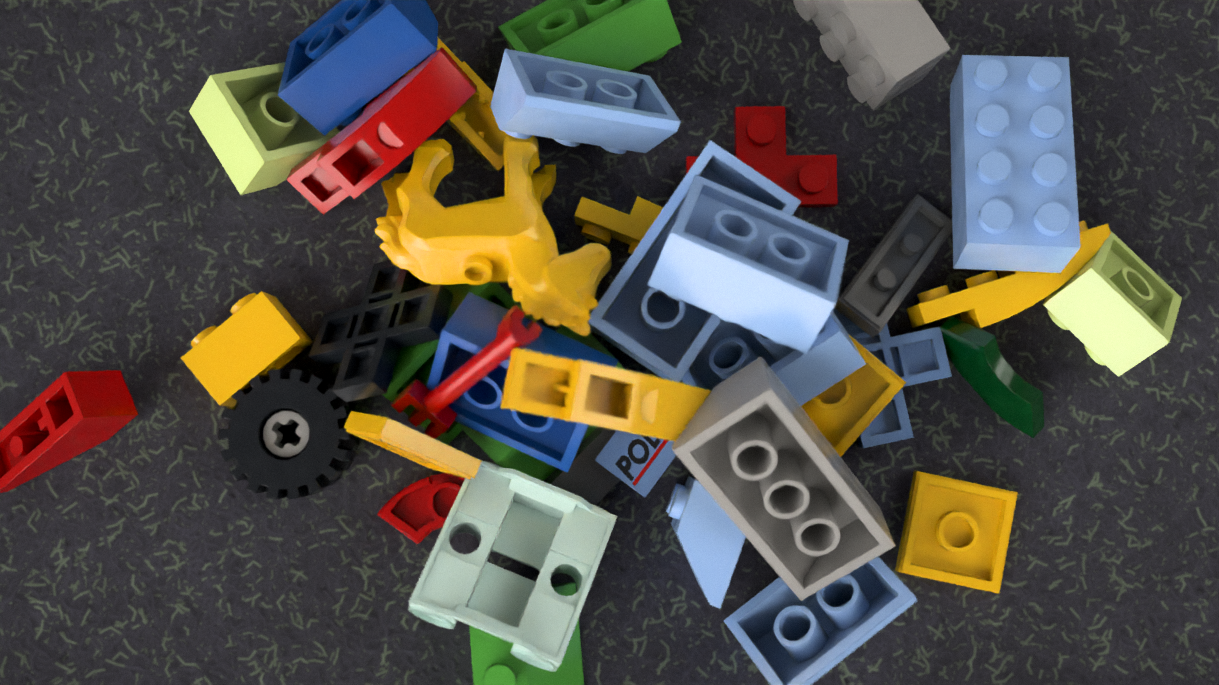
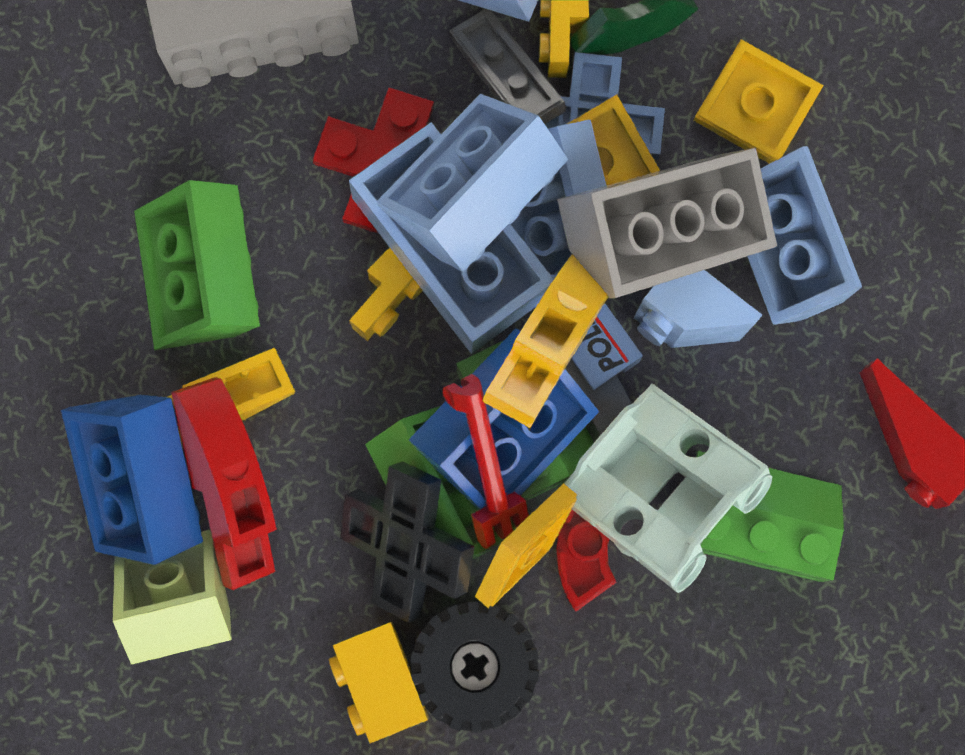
camera: 75 degrees left, 5 degrees down
yellow animal [375,135,611,336] -> none
light blue slope [490,49,681,154] -> none

